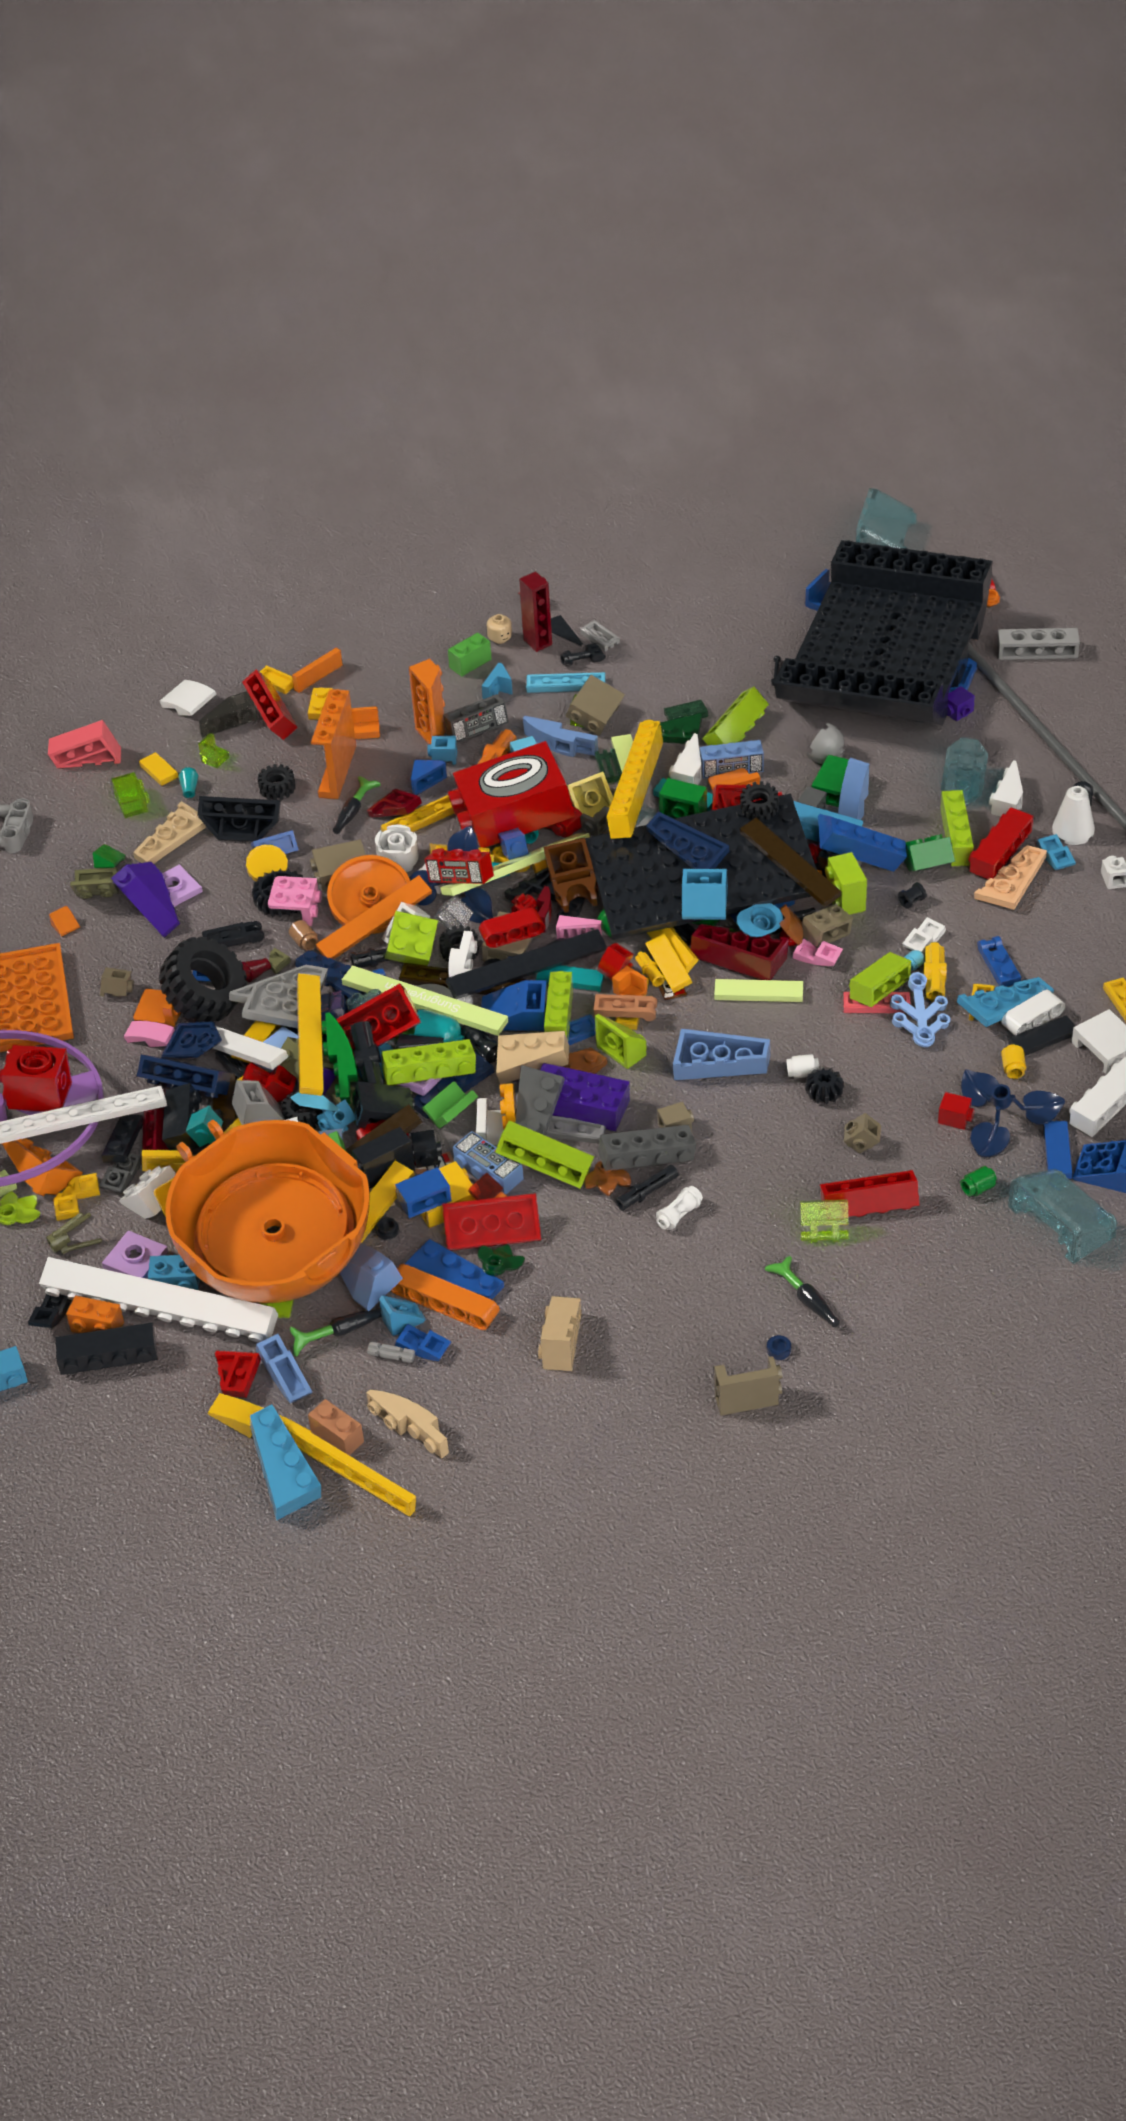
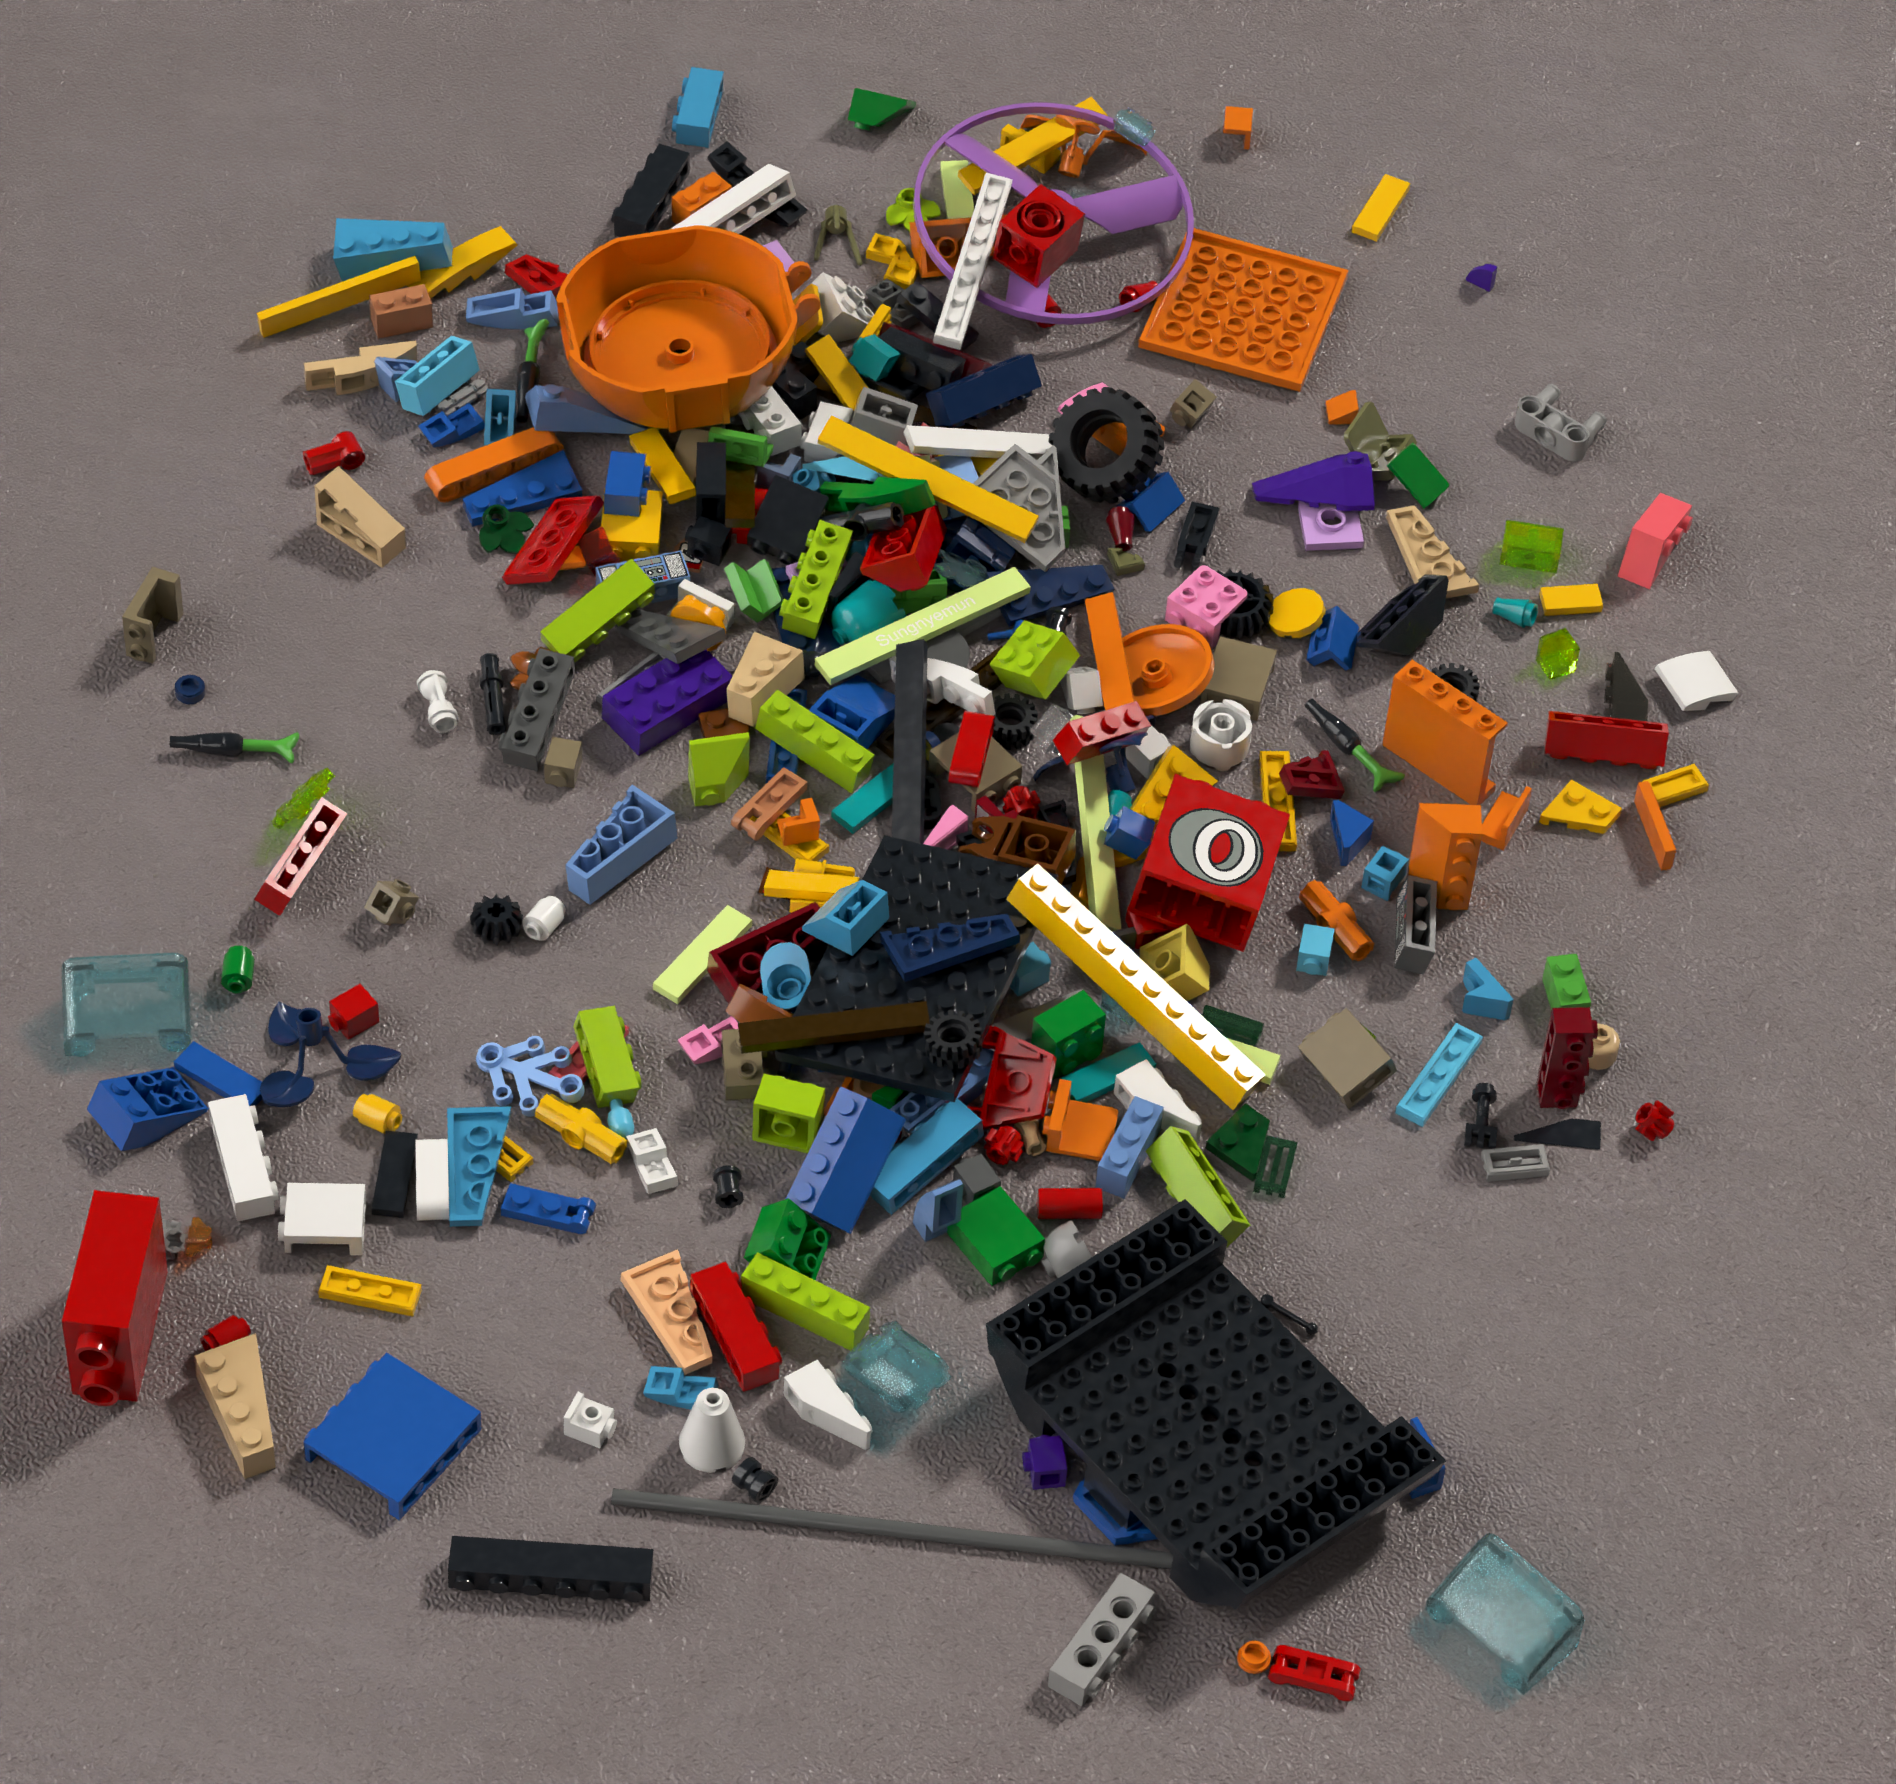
camera: 115 degrees right, 5 degrees up
dark blue tile [161,1022,222,1059] -> none
medium nougat brick [289,920,318,951] -> none
medium blue slope [523,716,598,757] -> none
red brick [597,943,634,980] -> none
none -> red piece [303,431,366,475]
none -> medium blue slope [374,357,417,402]
none -> medium azure brick [395,335,480,416]
none -> red brick [1036,1188,1103,1219]

